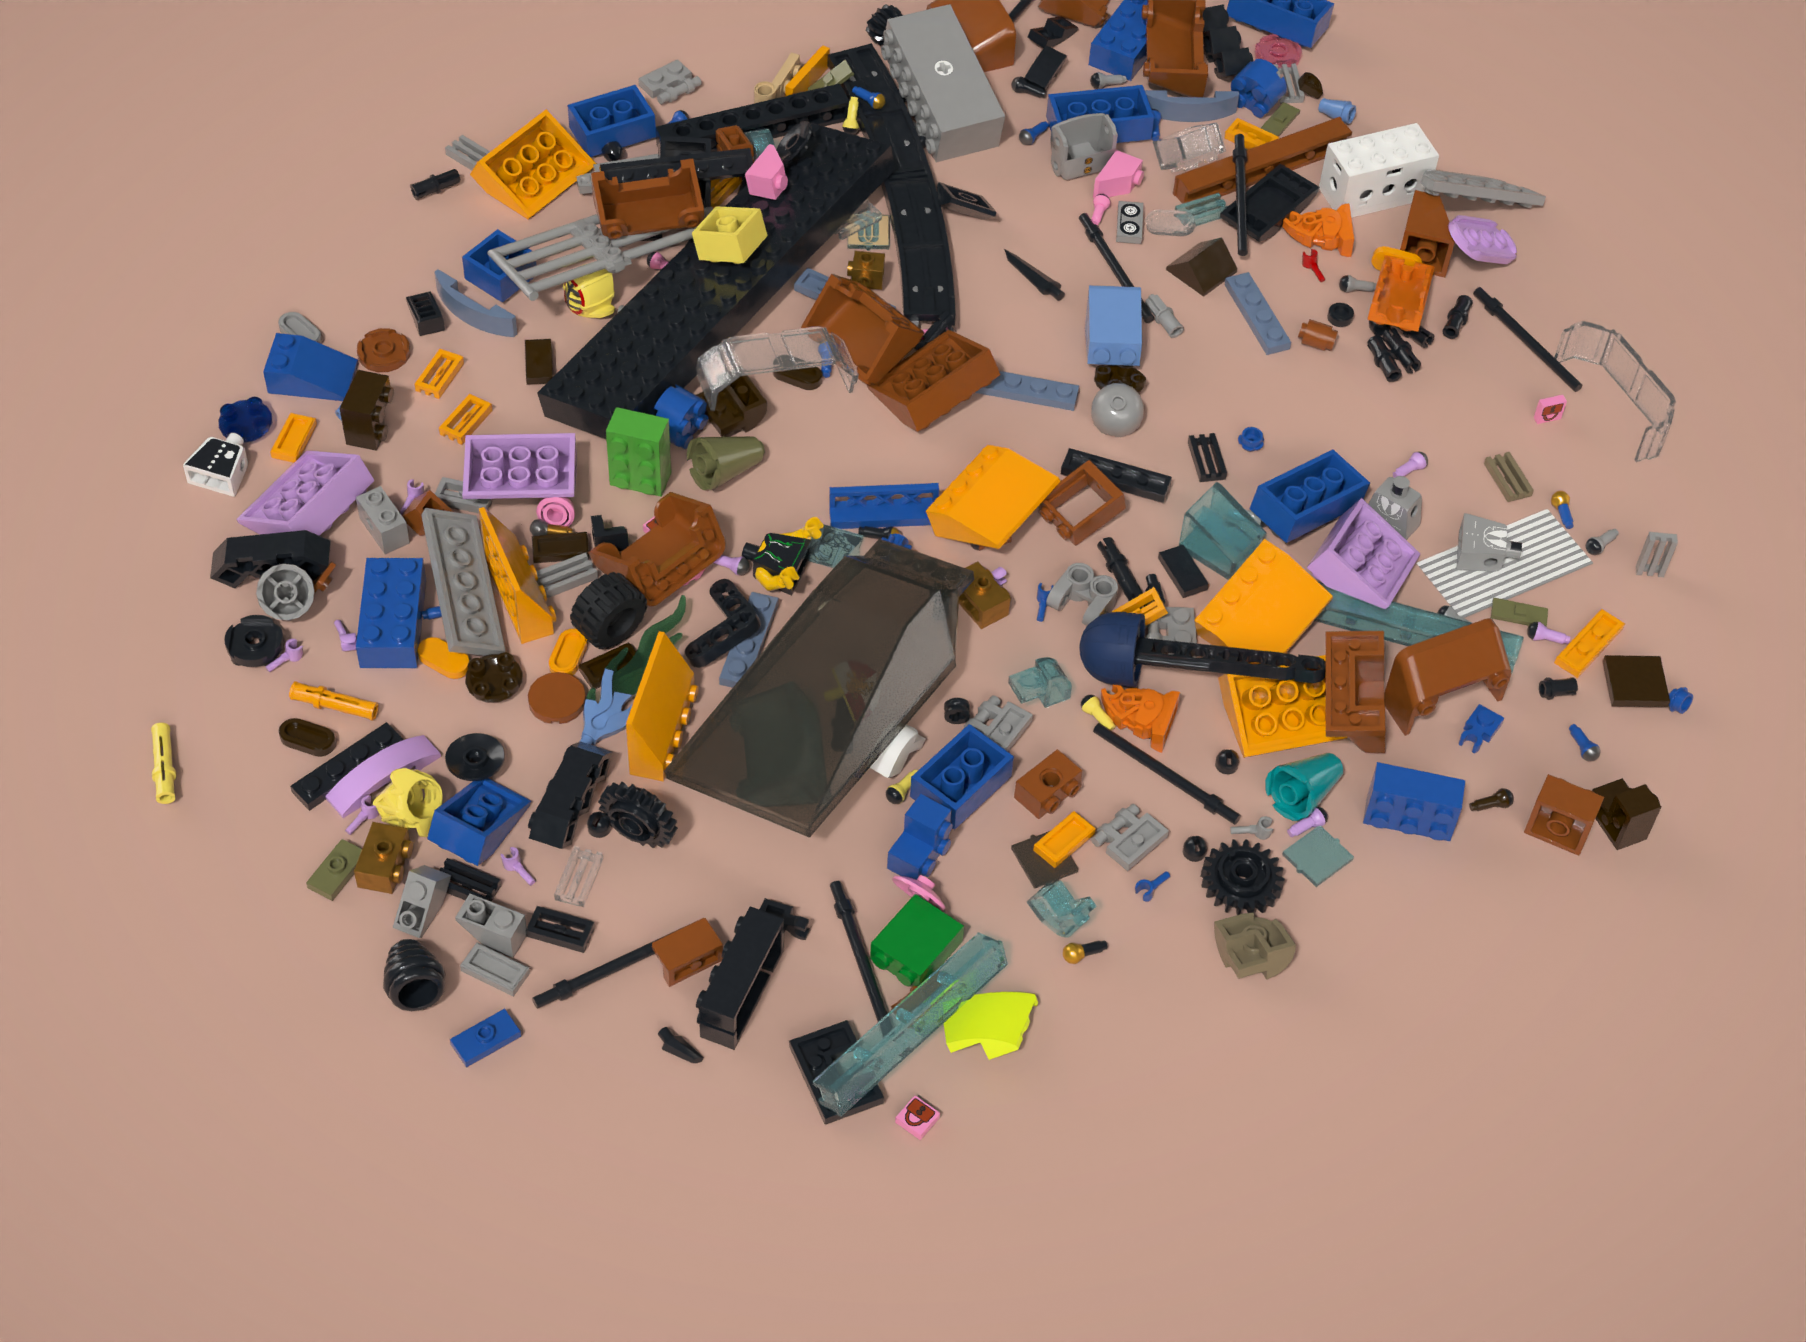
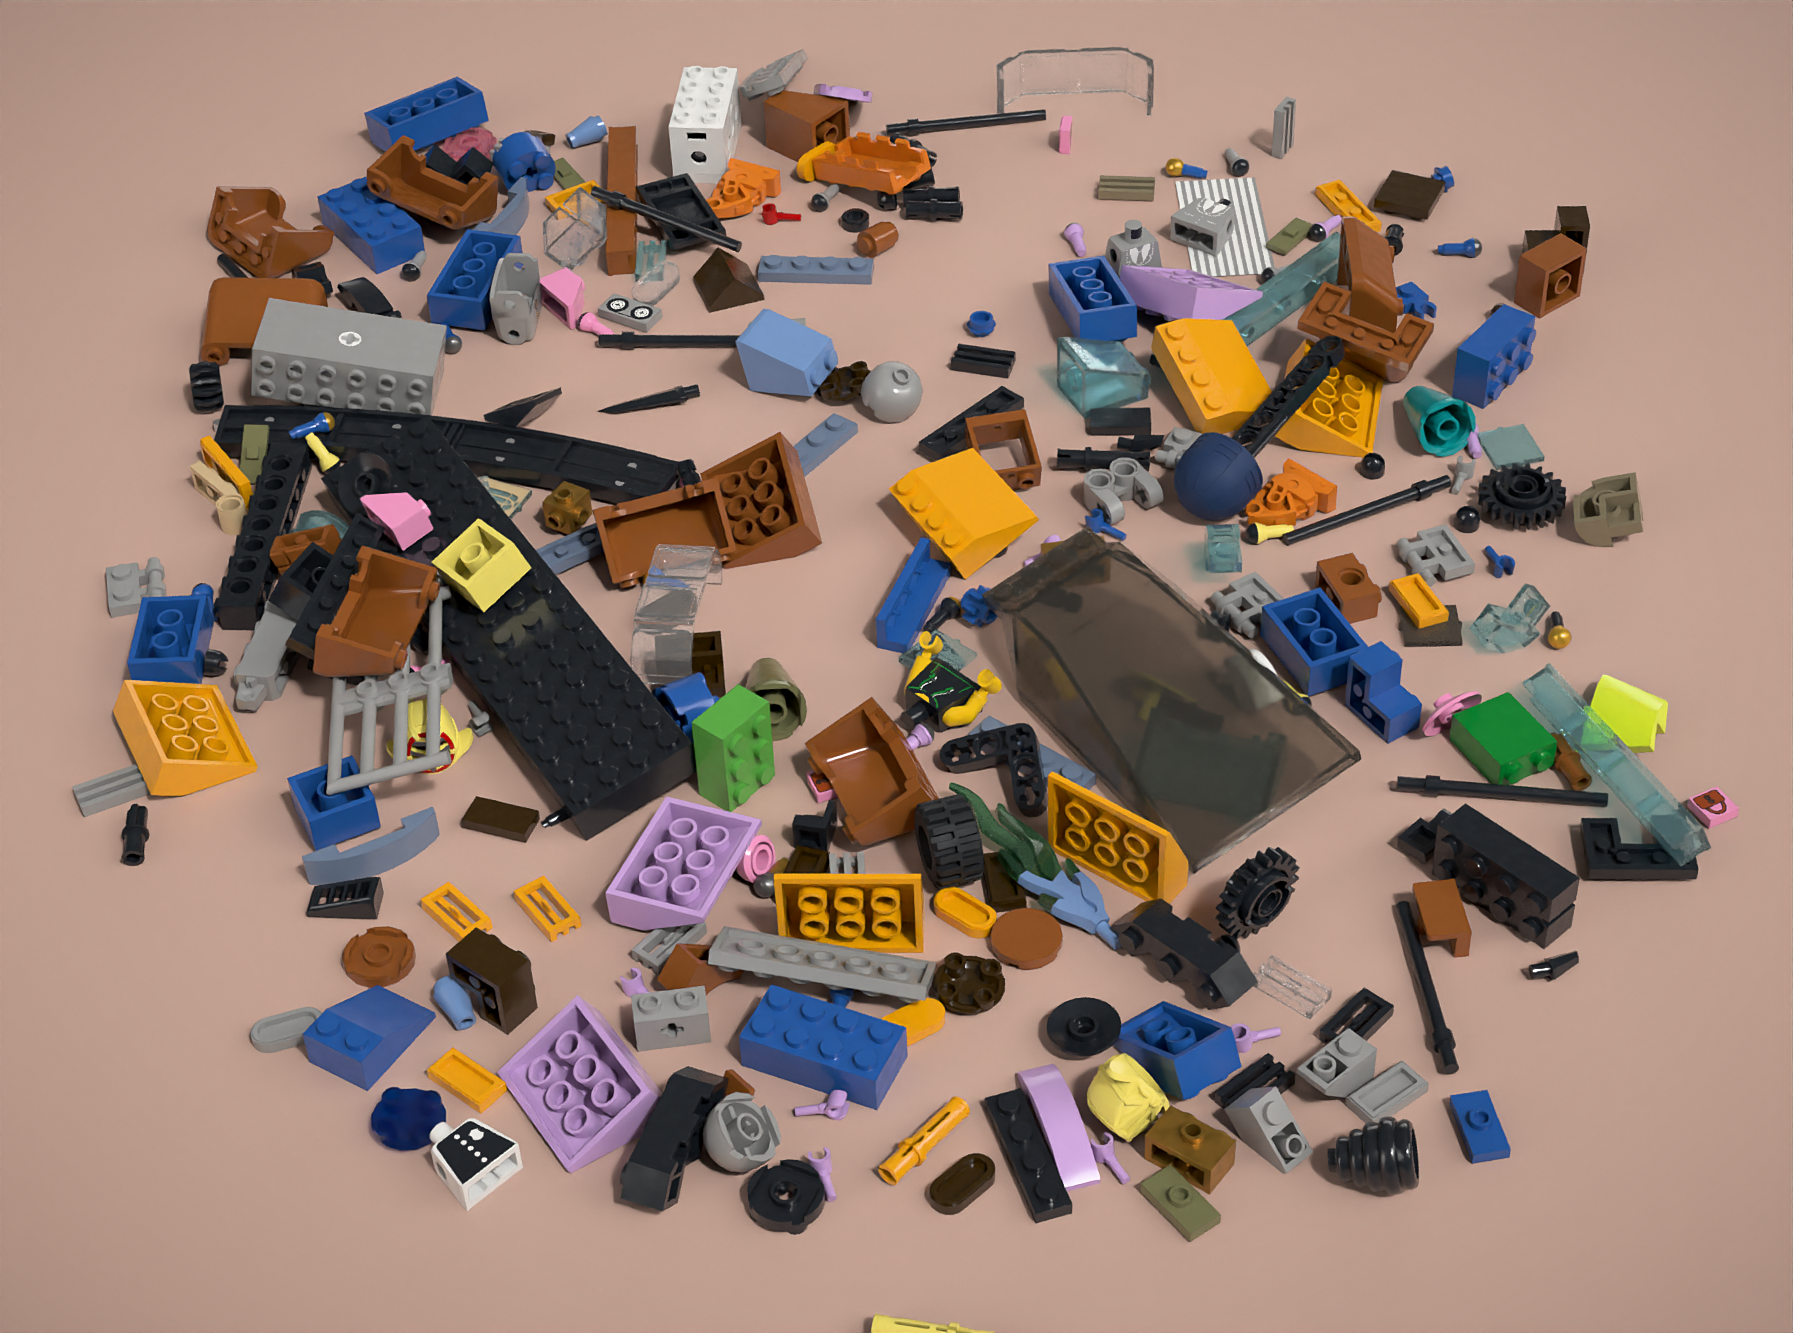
camera: 60 degrees left, 10 degrees down
light orange tile [1111,587,1168,626] -> none

